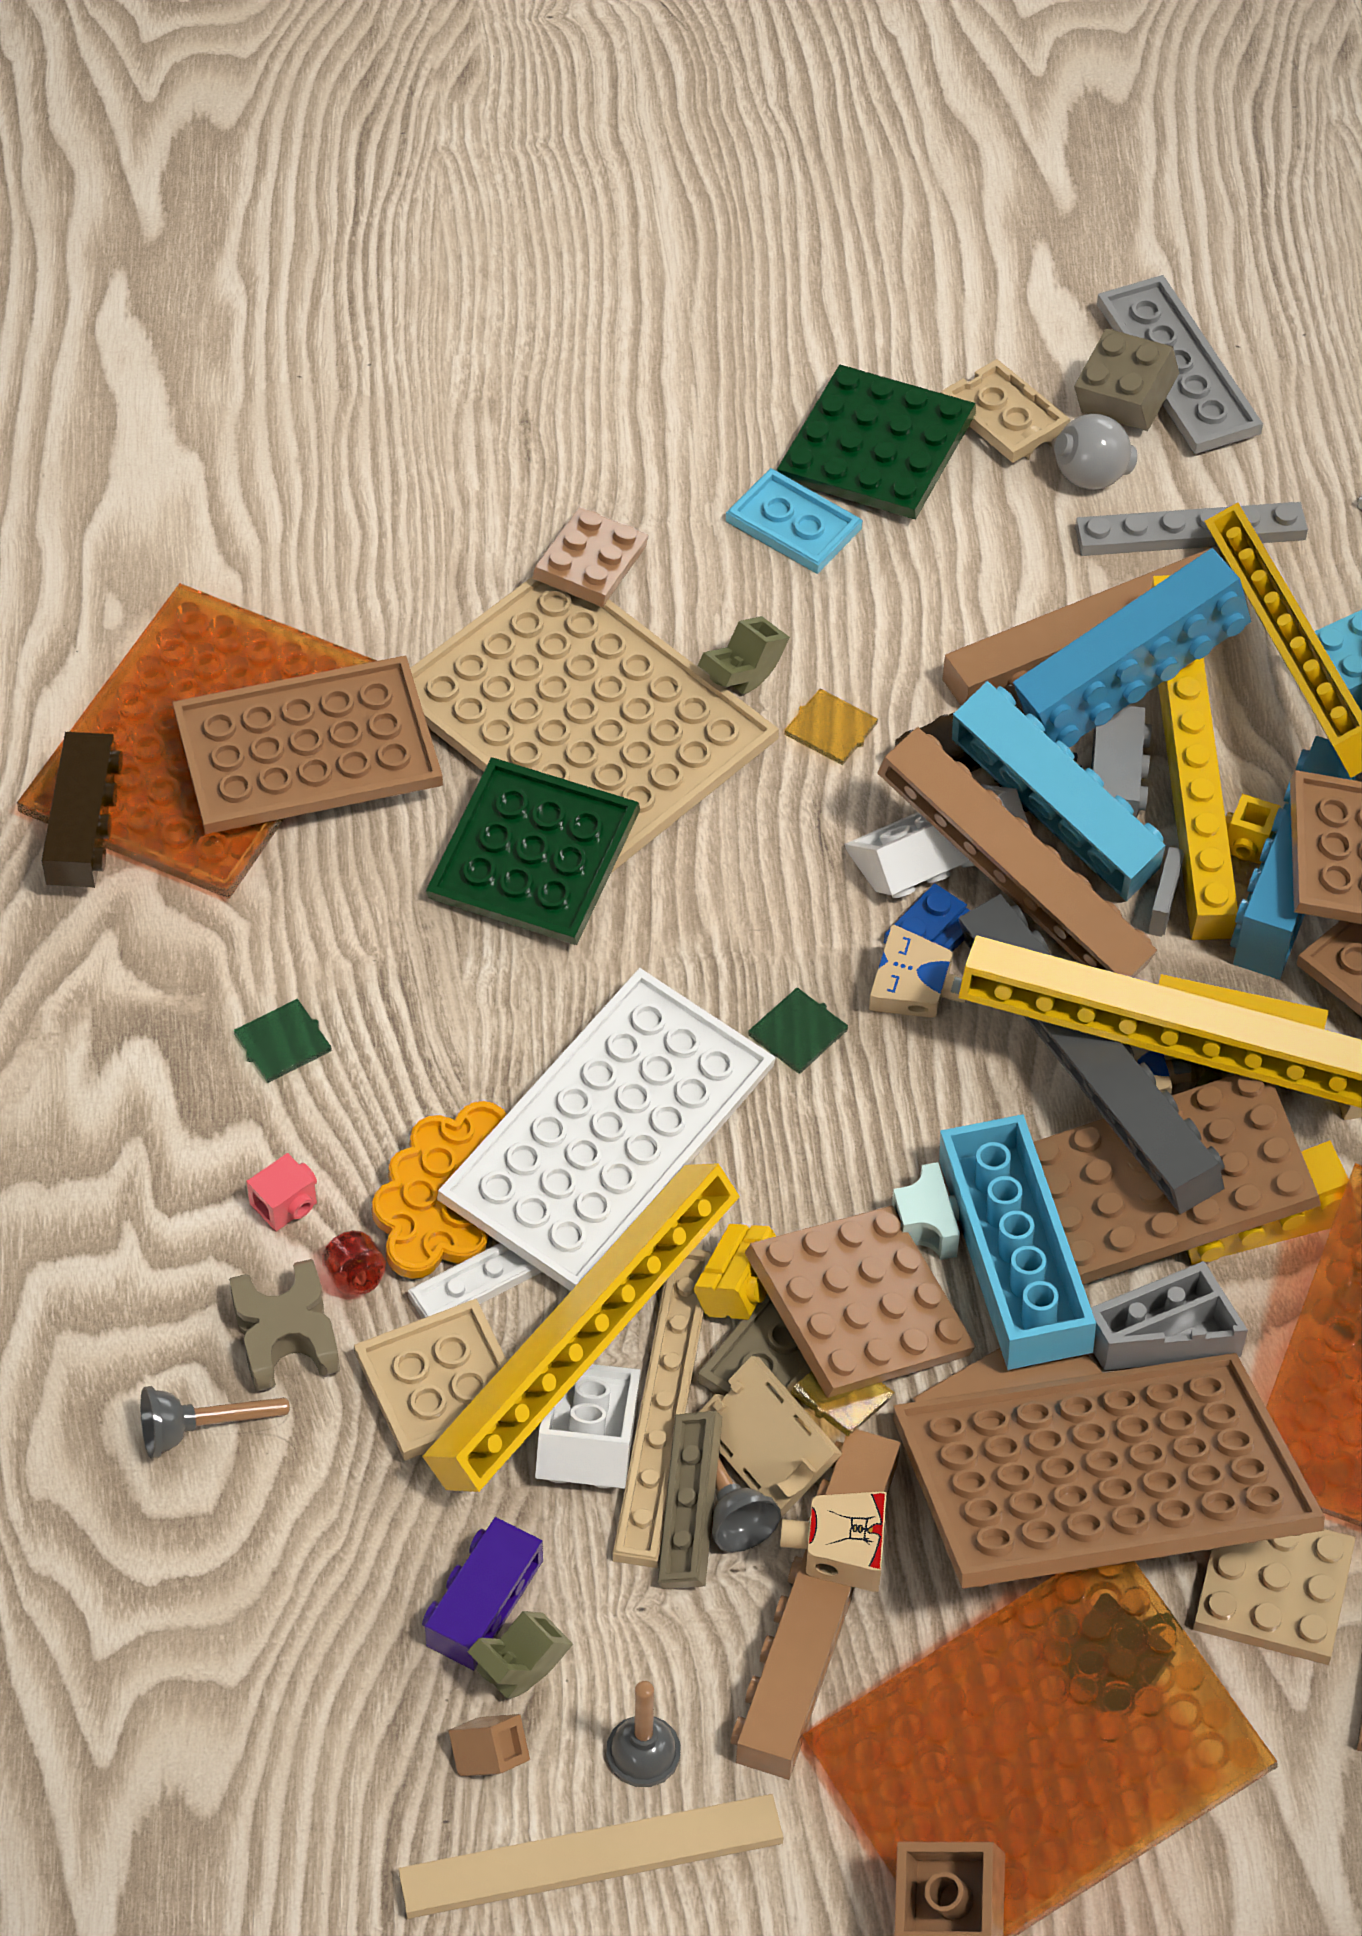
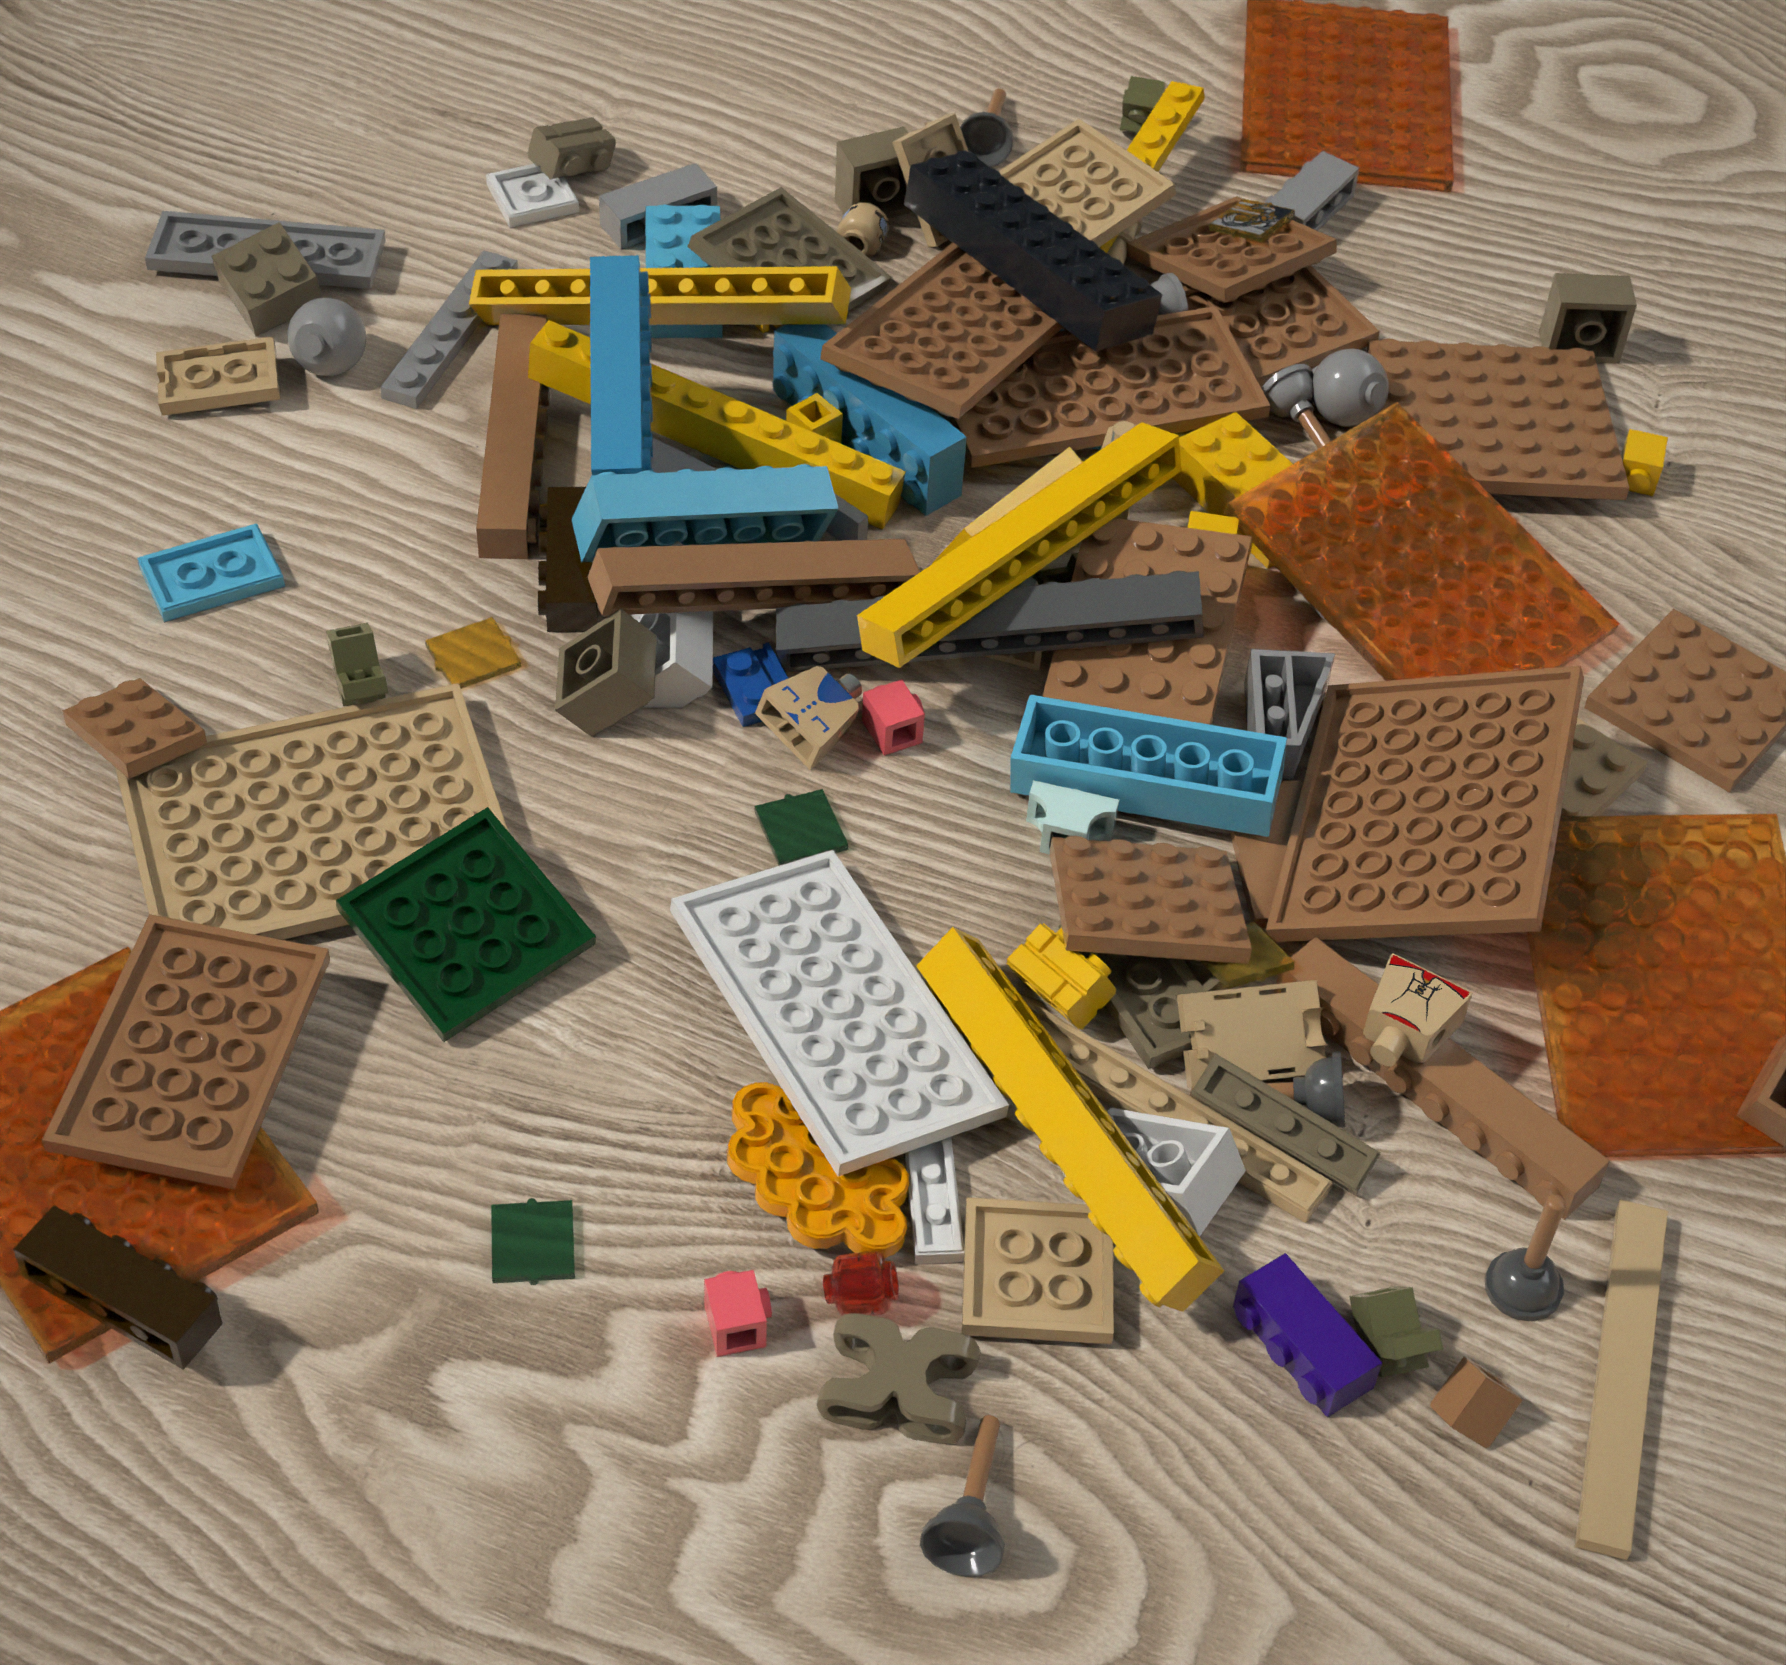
camera: 65 degrees left, 5 degrees down
dark green plate [777,364,976,520] -> none
none -> dark tan brick [555,609,657,737]
none -> coral brick [862,679,925,756]

